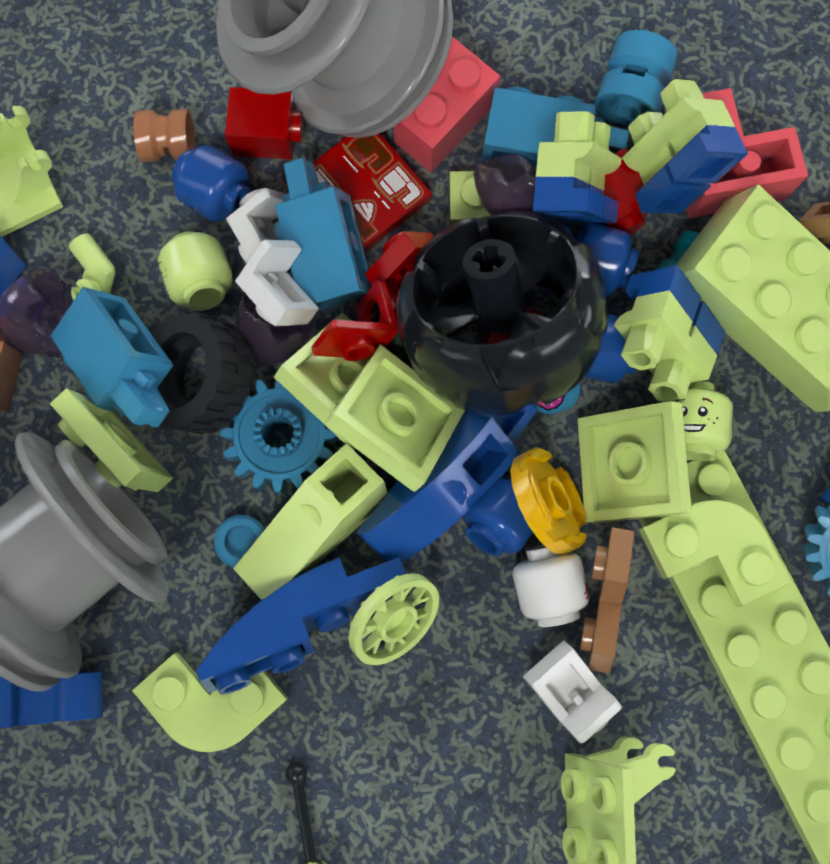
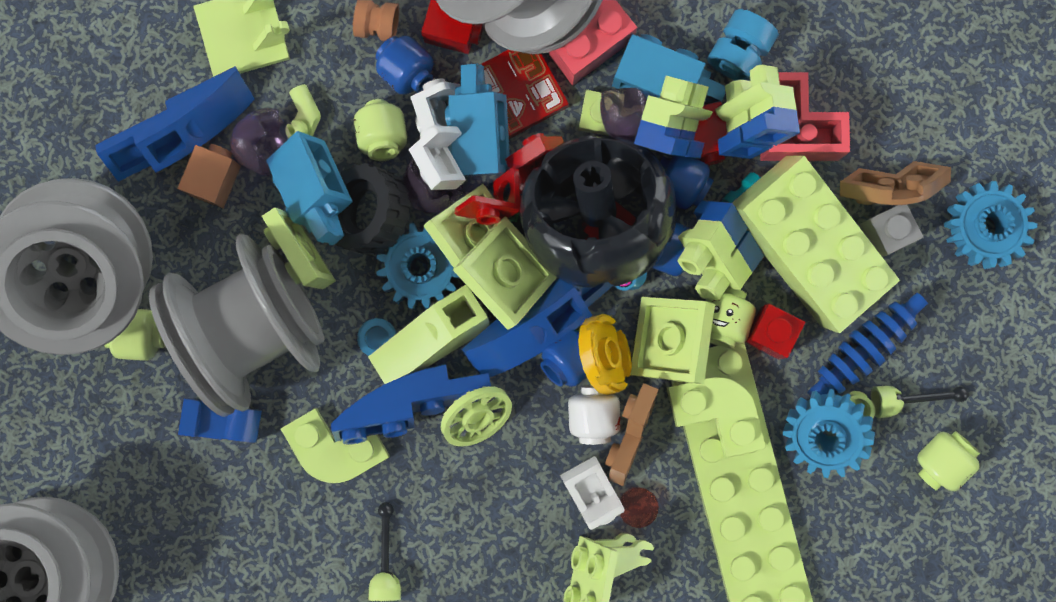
camera: 15 degrees right, 5 degrees up
none -> clear red tile [619,487,659,528]
none -> red brick [745,304,806,360]

